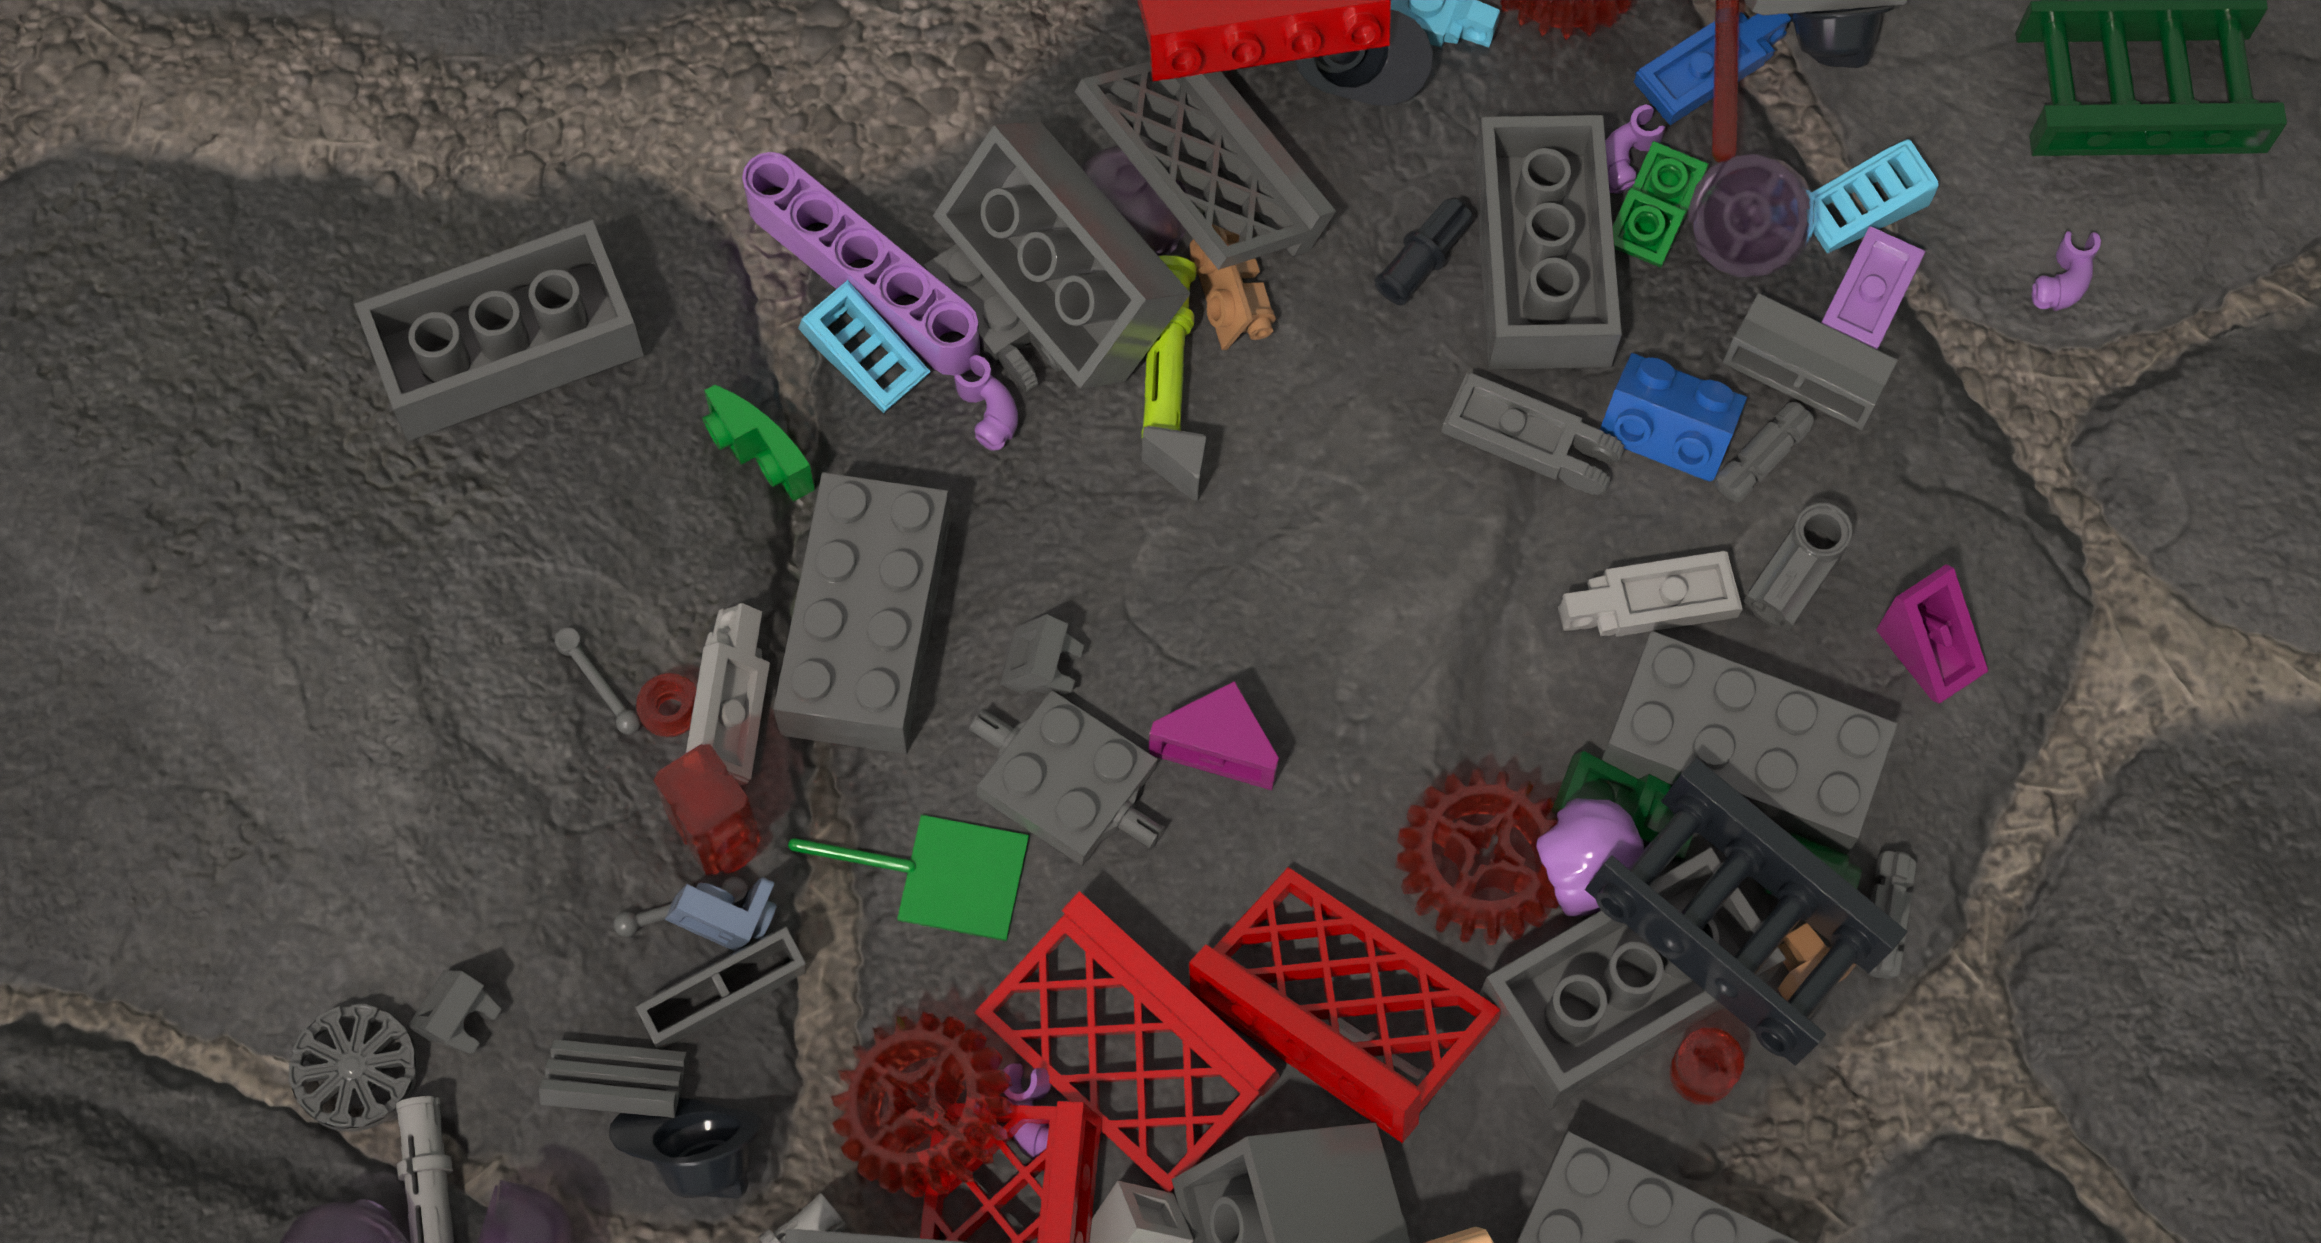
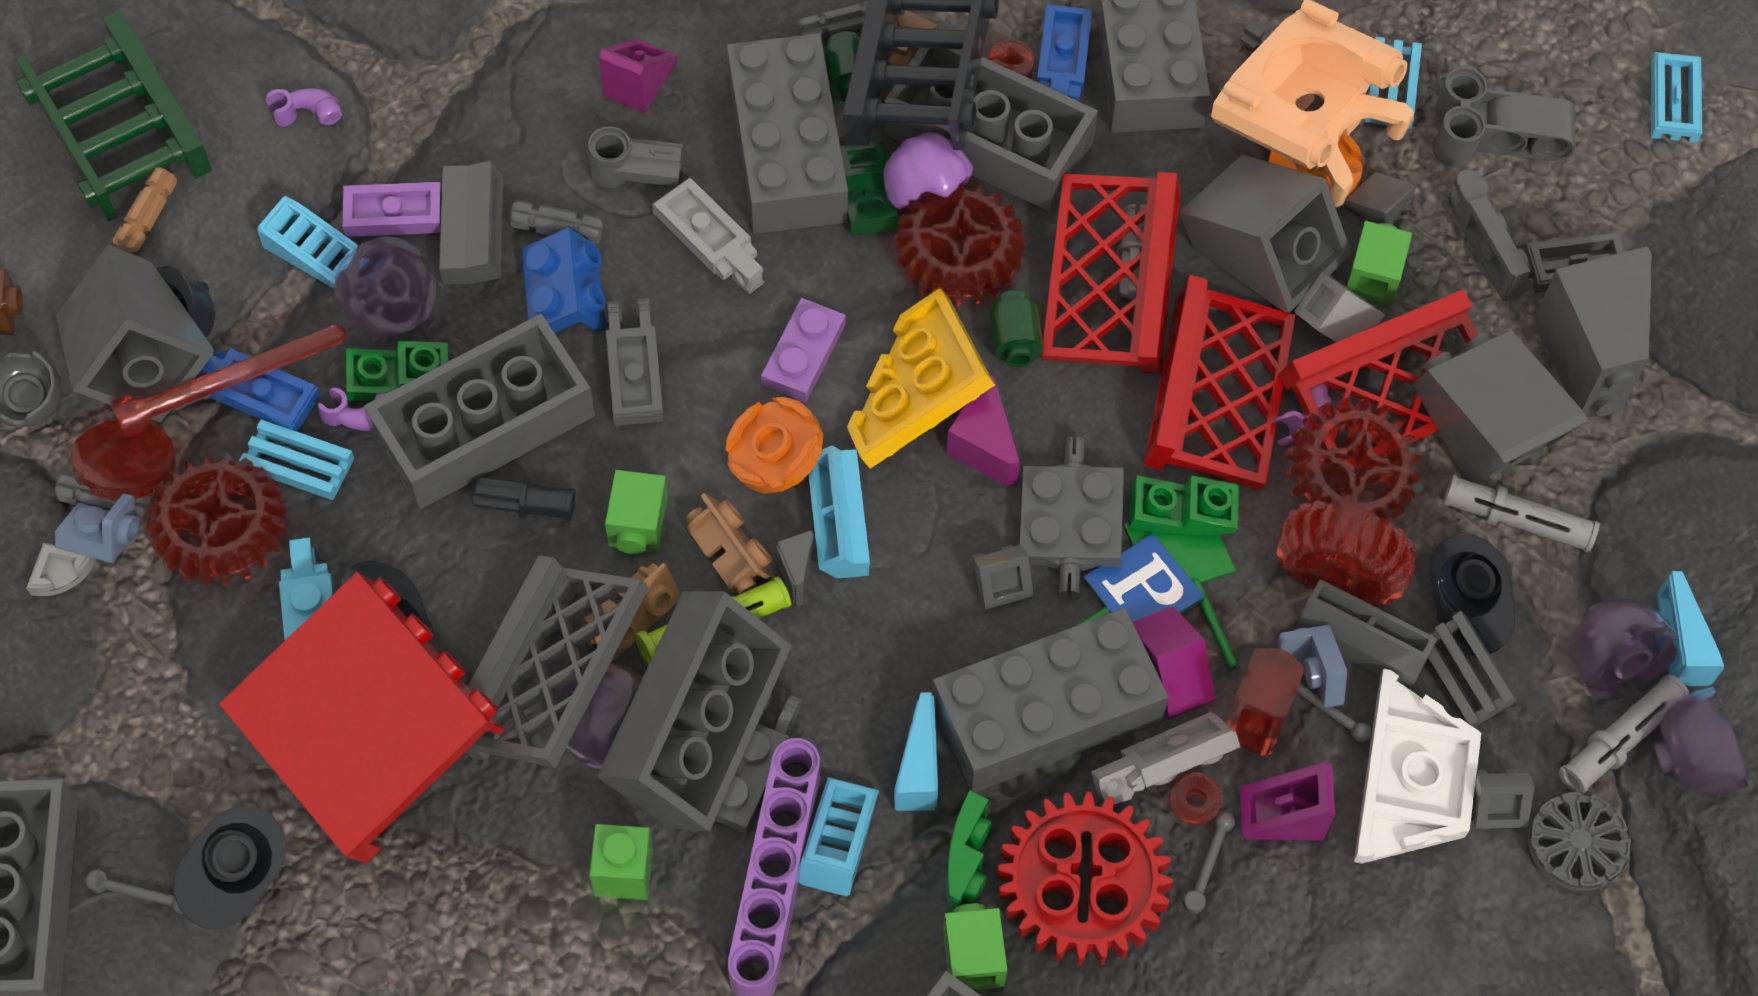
camera: 120 degrees left, 5 degrees down
medium lavender arm [954,355,1018,451] -> none
none -> medium nougat axle [113,167,177,254]
none -> medium azure tile [239,419,354,500]
none -> bright green brick [590,824,653,900]
none -> bright green brick [605,470,668,554]
none -> medium nougat hinge [686,493,775,595]
none -> orange tile [725,397,823,494]
none -> medium lavender plate [761,298,846,403]
none -> medium azure piece [808,445,870,578]
none -> yellow plate [847,287,995,469]
none -> medium azure slope [894,692,938,811]
none -> bright green brick [943,903,1007,990]
none -> dark green brick [990,290,1044,367]
none -> red gear [997,792,1173,966]
none -> blue hinge [1037,4,1093,101]
none -> blue piece [1074,534,1205,627]
none -> green slope [1129,475,1239,535]
none -> magenta slope [1132,606,1216,720]
none -> magenta slope [1240,761,1335,841]
none -> clear red gear [1275,500,1417,607]
none -> white wing [1354,669,1481,864]

